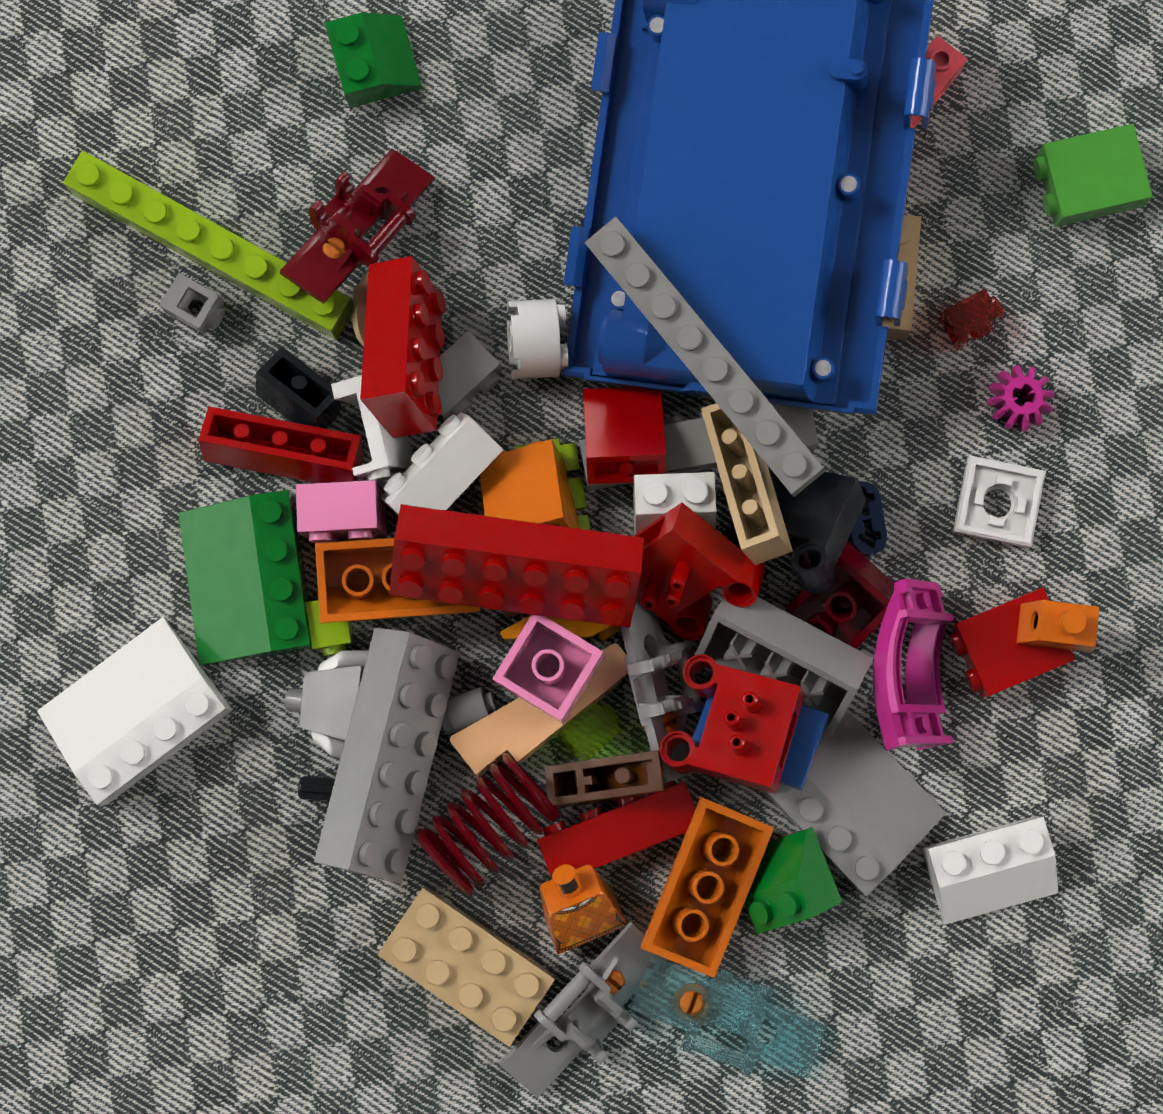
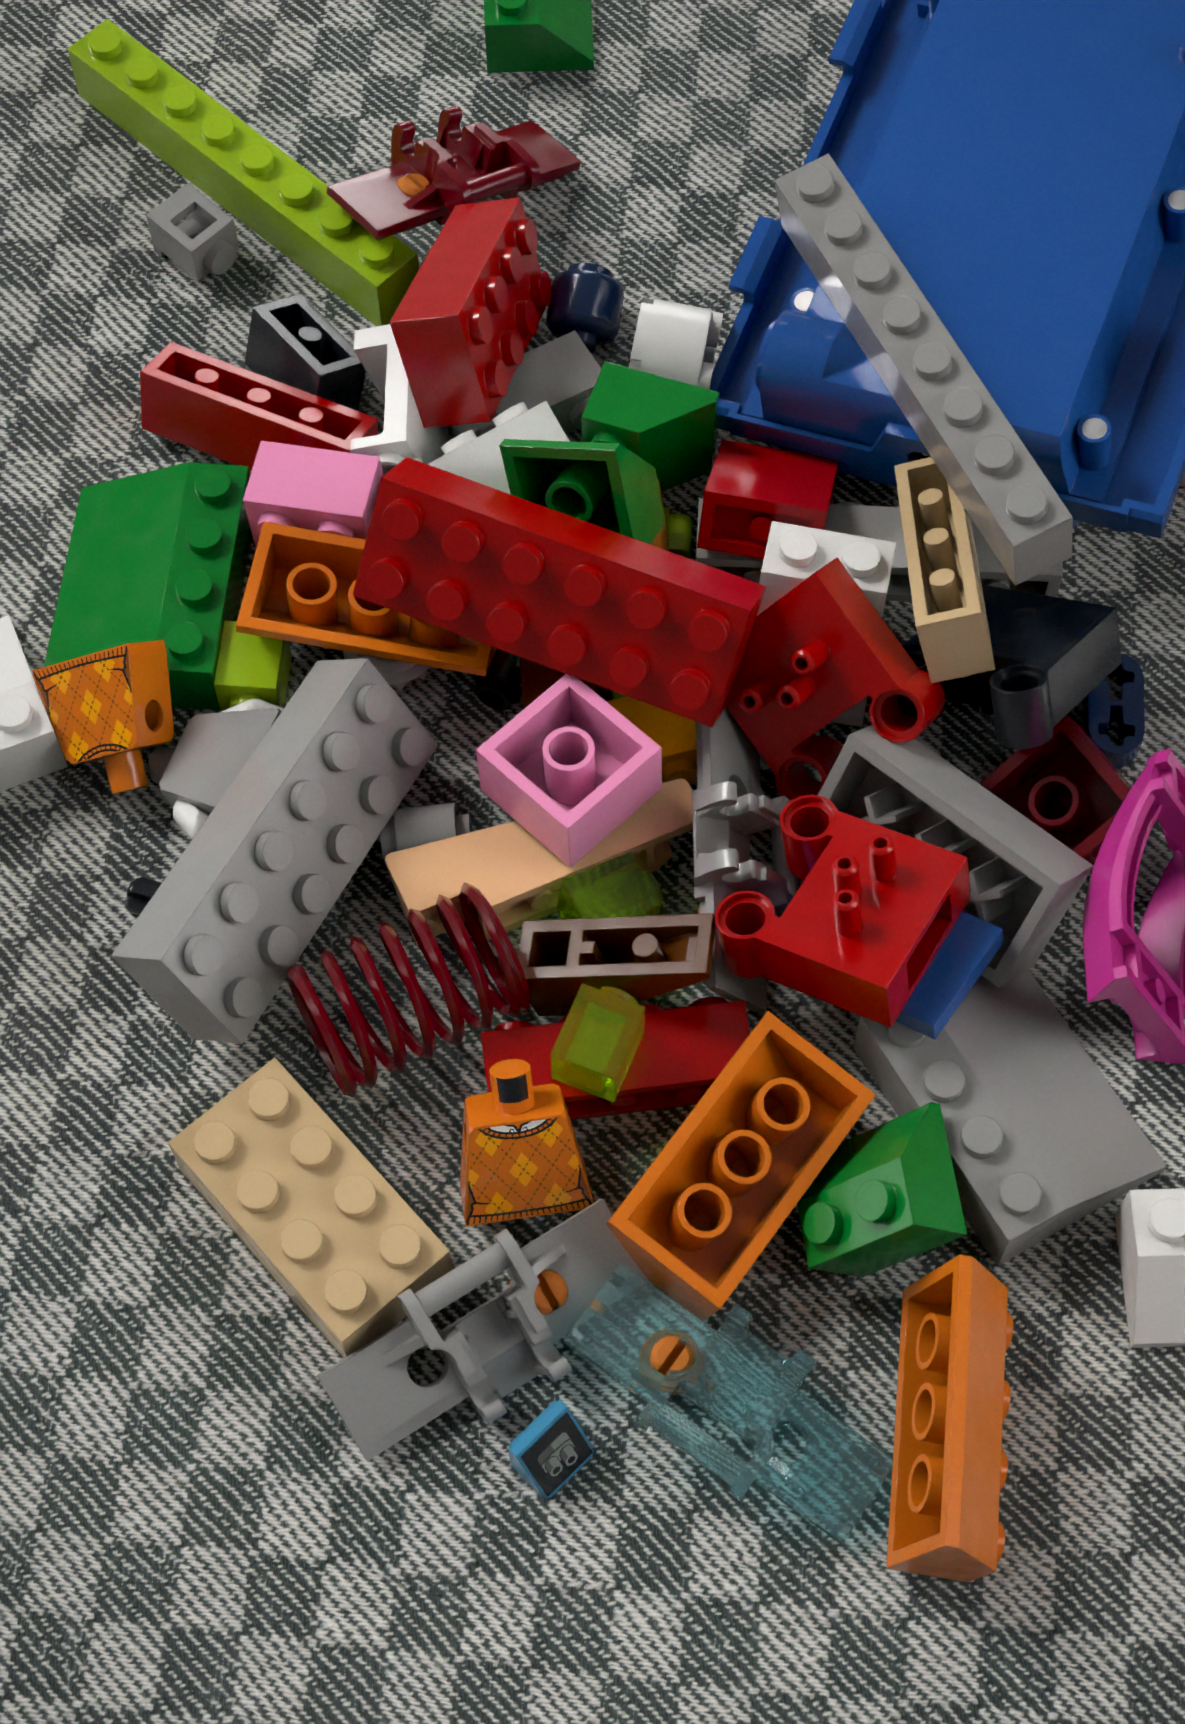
camera: 10 degrees right, 20 degrees down
none -> orange torso [32,640,174,794]
none -> green slope [499,439,666,544]
none -> slope [509,1400,594,1499]
none -> dark blue head [545,263,624,353]
none -> clear neon green brick [551,983,645,1102]
none -> green slope [581,361,720,492]
none -> orange slope [886,1254,1014,1582]

